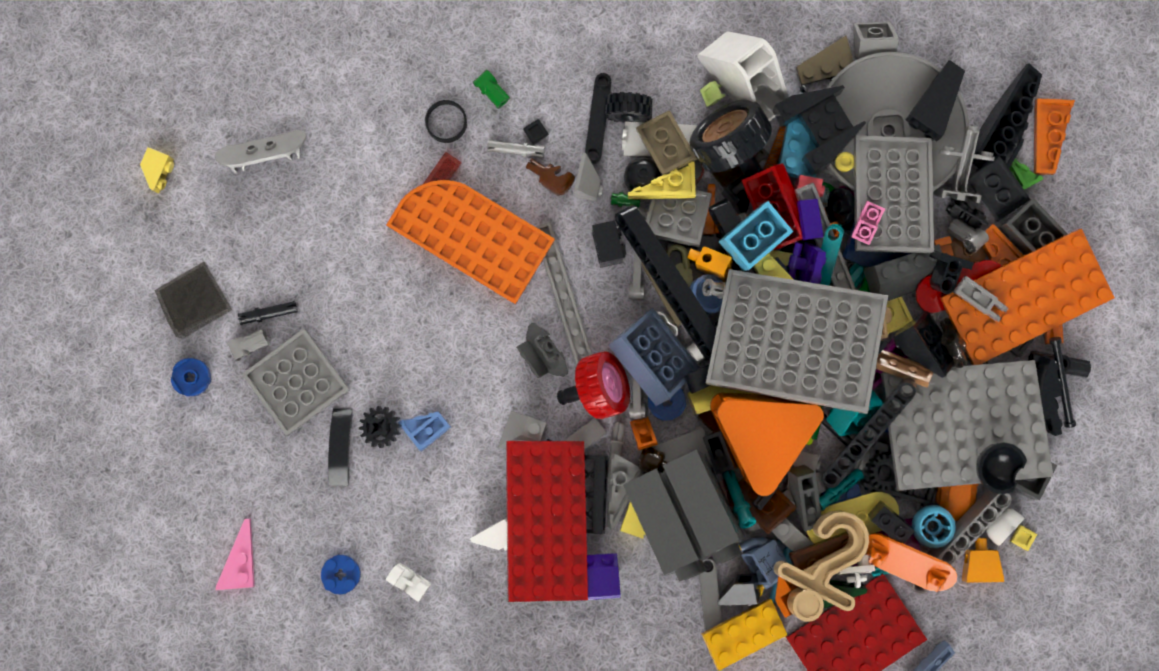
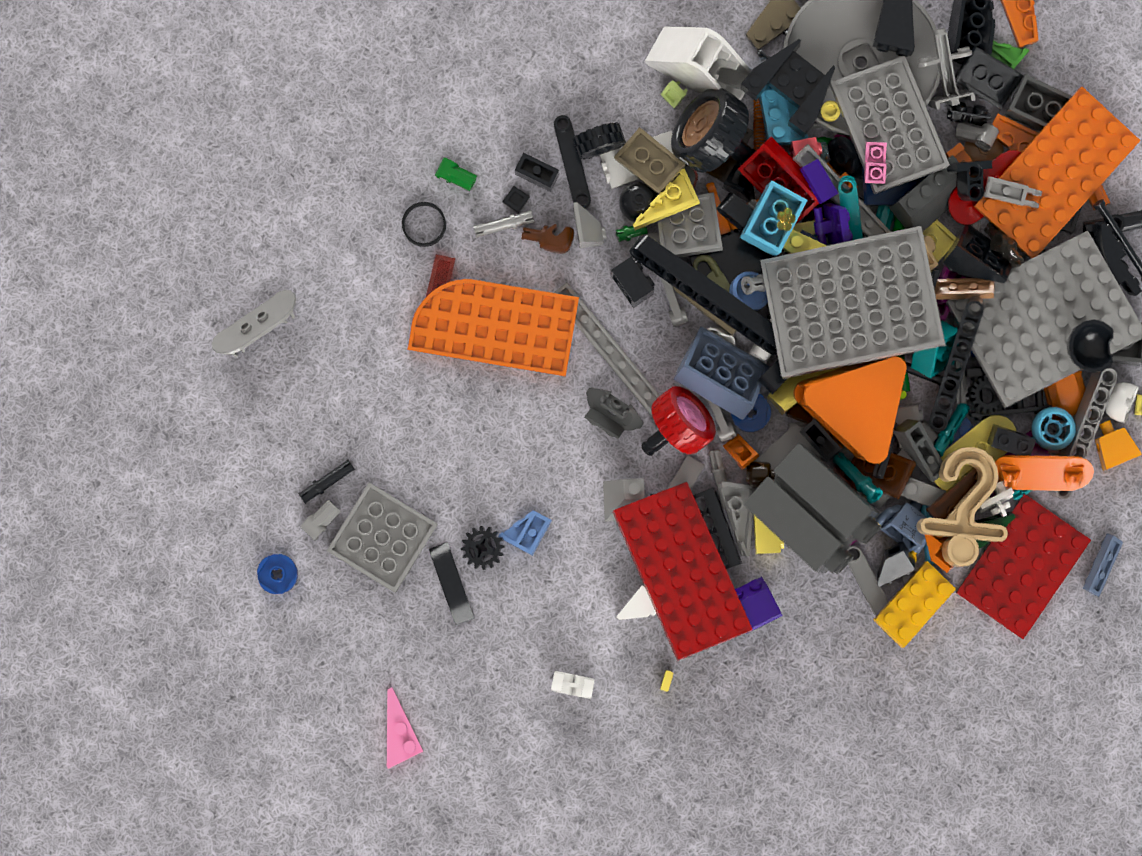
camera: 20 degrees left, 0 degrees up
light yellow slope [140,147,174,194] -> none
clear smoke slope [155,261,232,339] -> none
blue plate [321,555,361,595] -> none
light orange torso [687,247,733,282] -> none
none -> black brick [515,152,560,192]
none -> light yellow tile [660,670,674,692]
none -> clear yellow plant [777,208,795,231]

